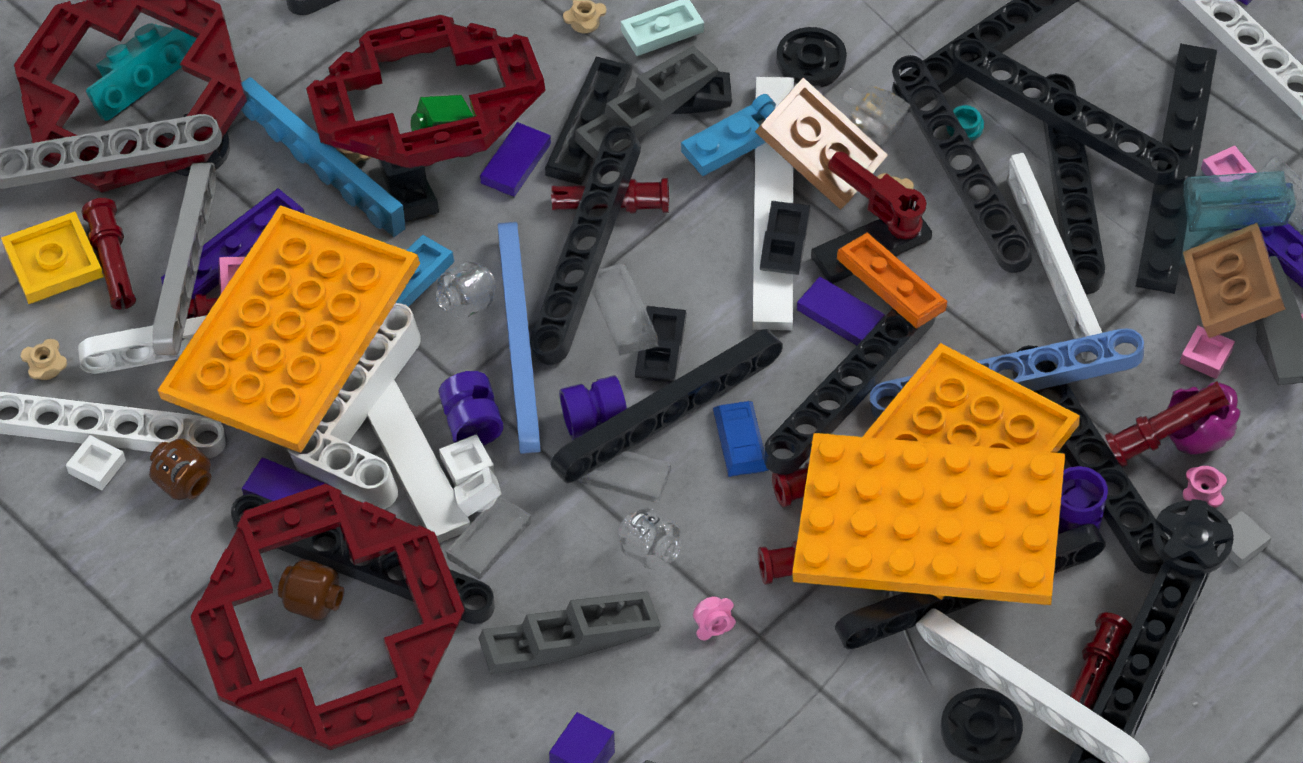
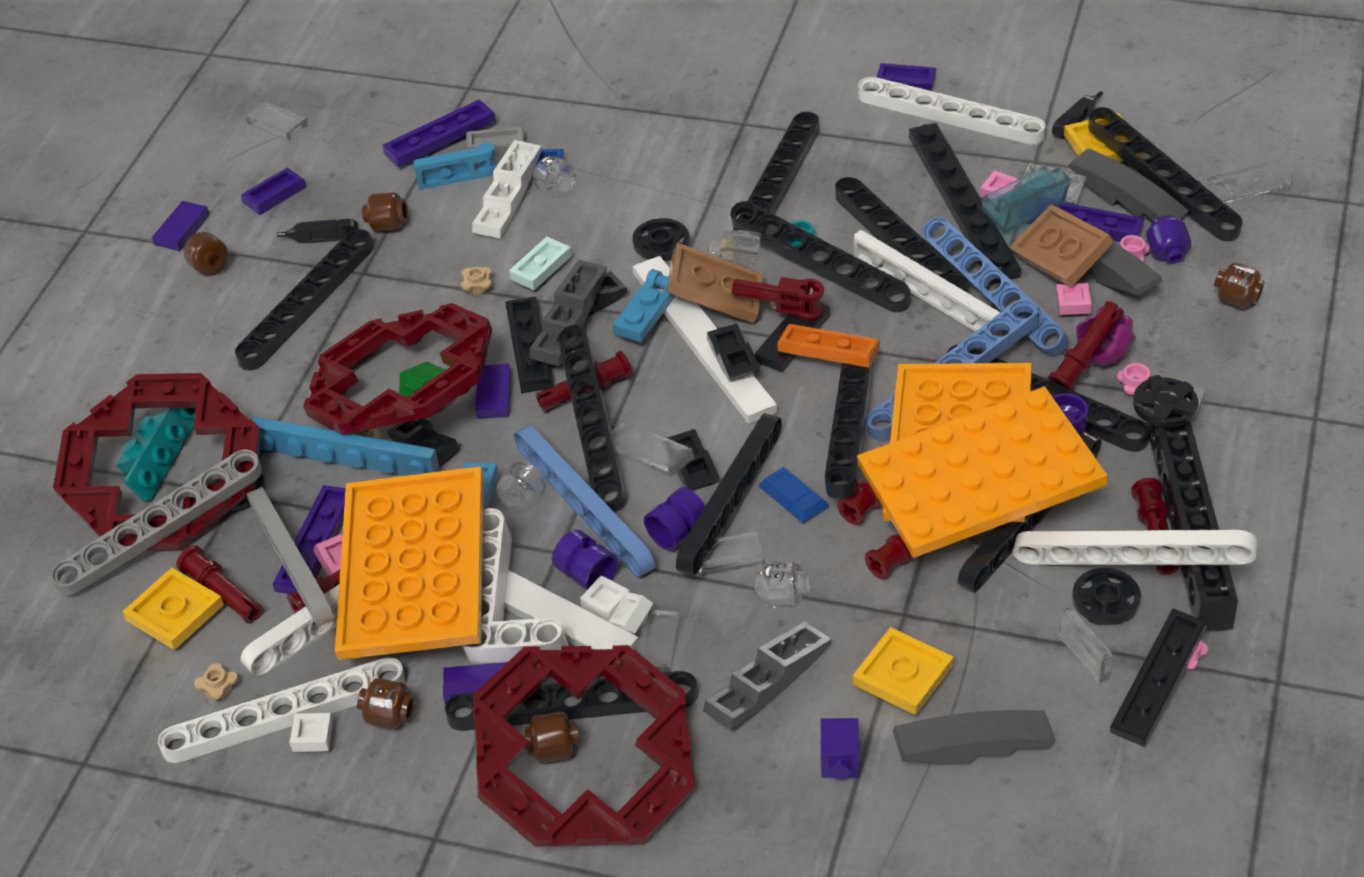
camera: 25 degrees left, 10 degrees down
bright pink plate [693,597,736,641] -> none
dark purple tile [797,277,885,346] -> none
black beam [953,39,1180,185] -> none
none -> yellow plate [852,627,954,715]
none -> medium blue beam [923,217,1069,356]

